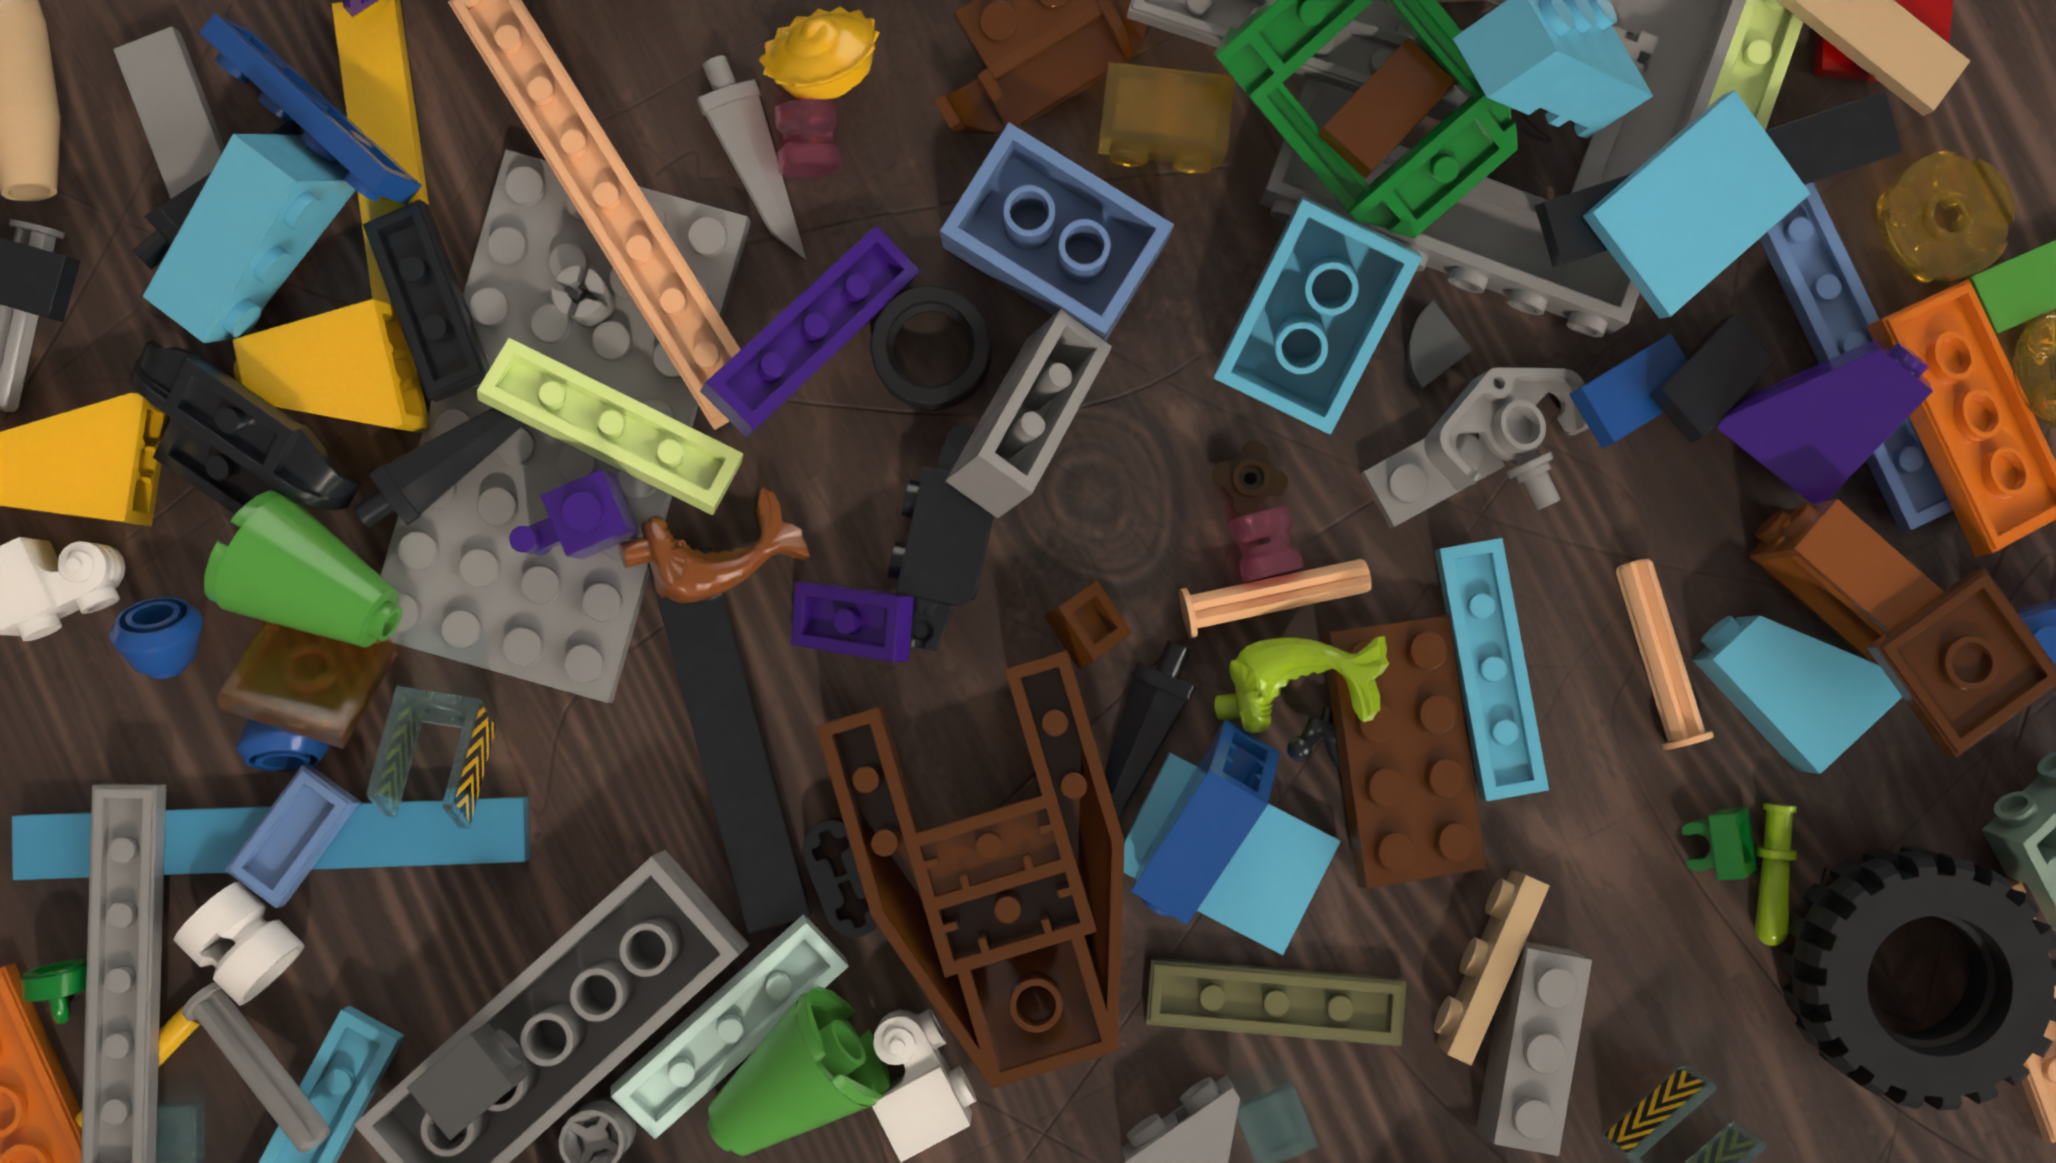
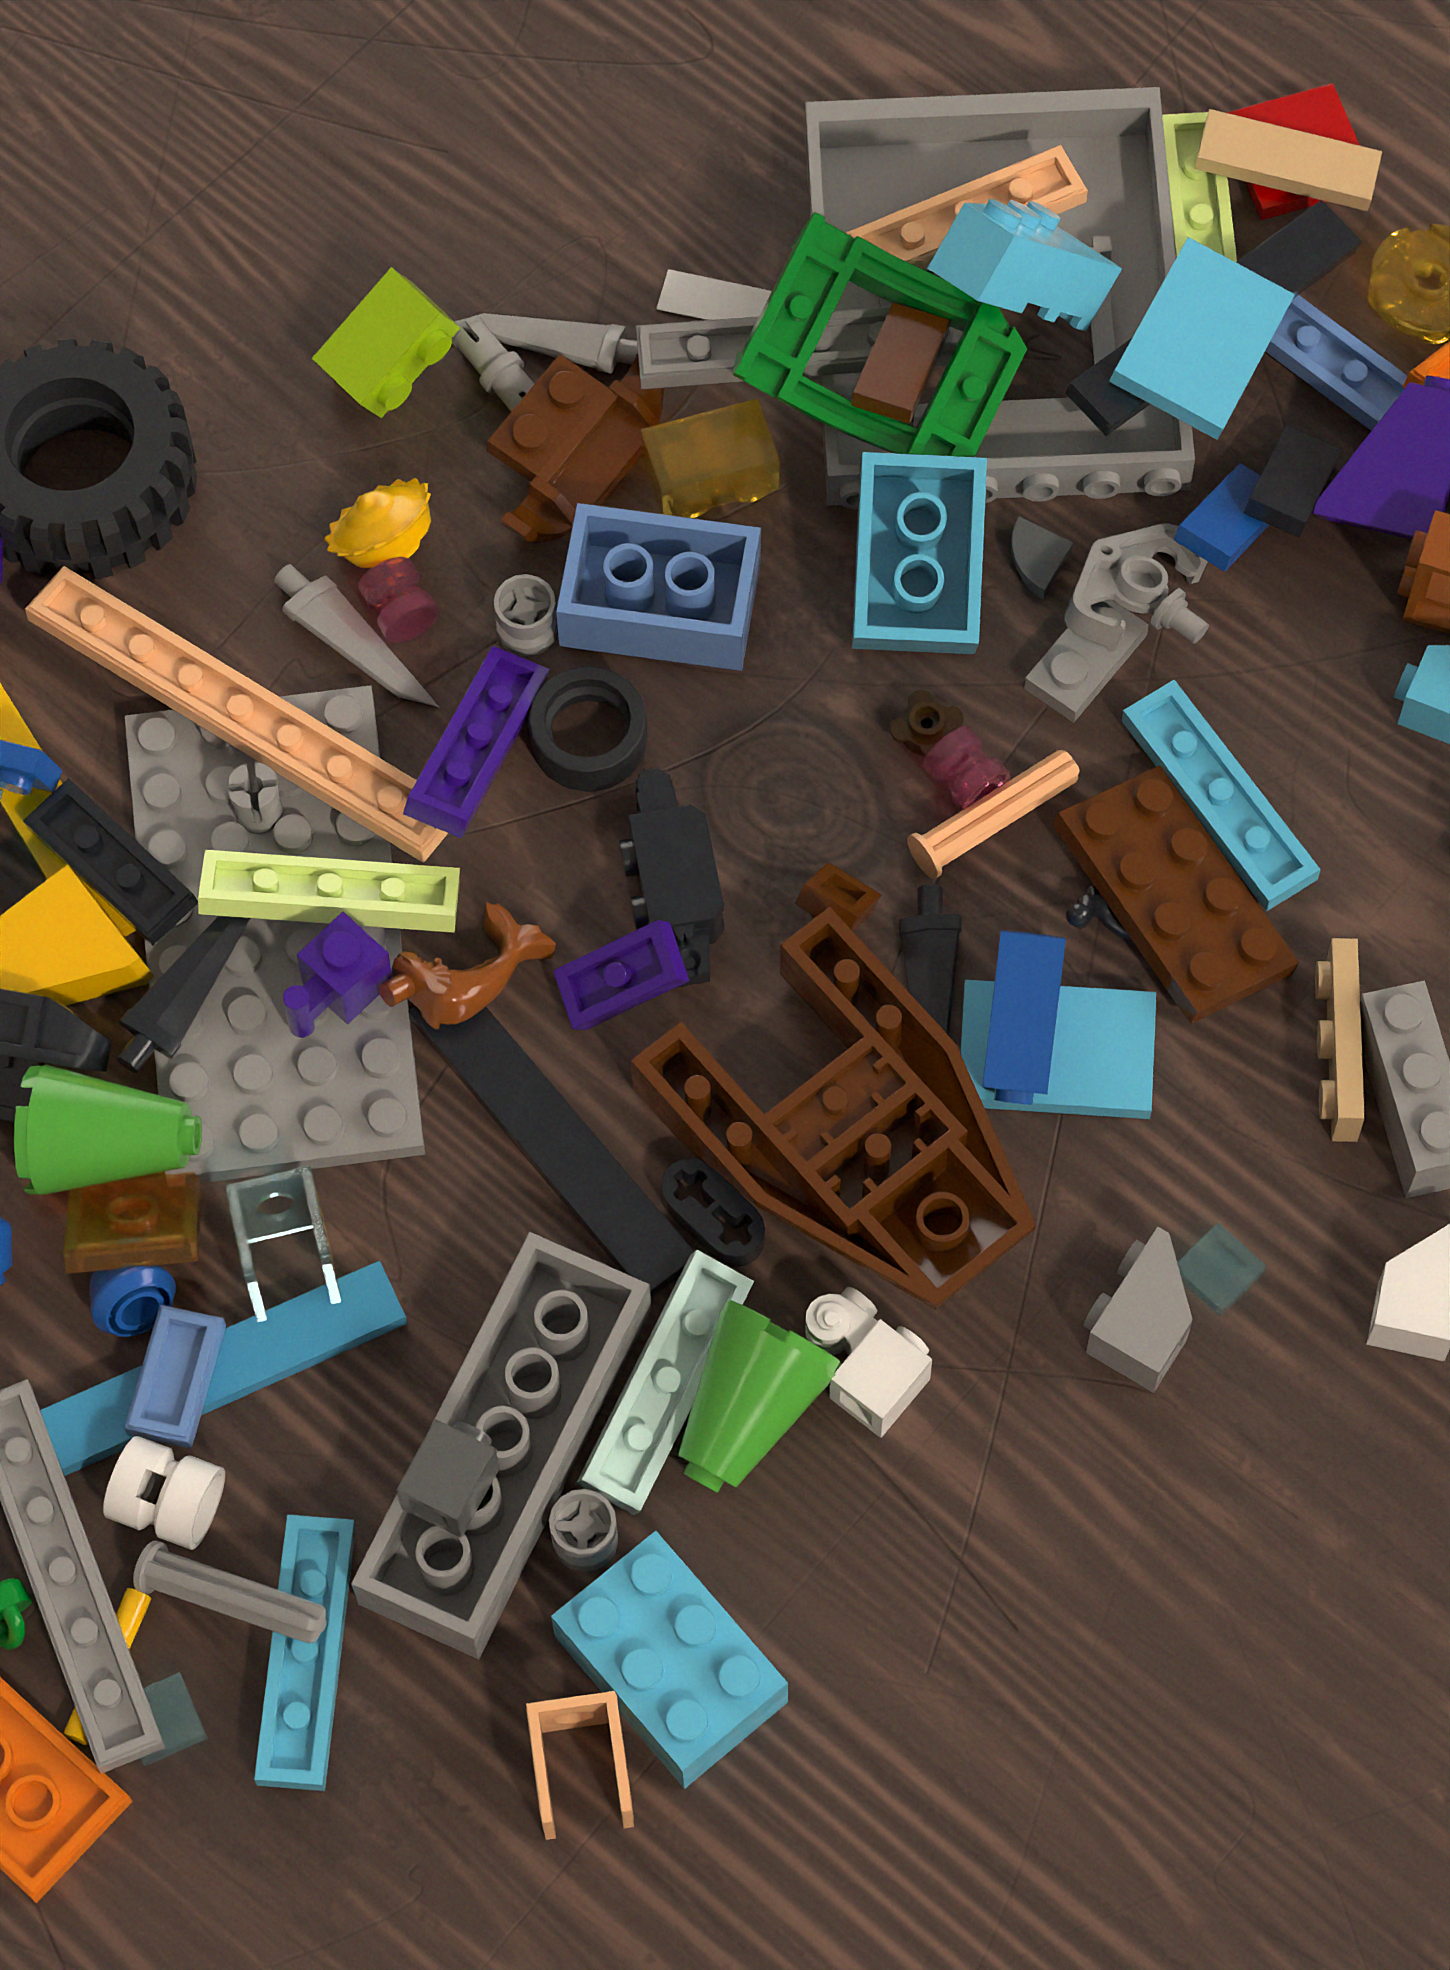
camera: 20 degrees left, 20 degrees down
light grey brick [945,309,1112,518] -> none
olive tile [1145,957,1406,1046] -> none
lime animal [1214,636,1389,733] -> none
light nougat axle [1616,559,1714,750] -> none
none -> light grey wheel [494,574,558,657]

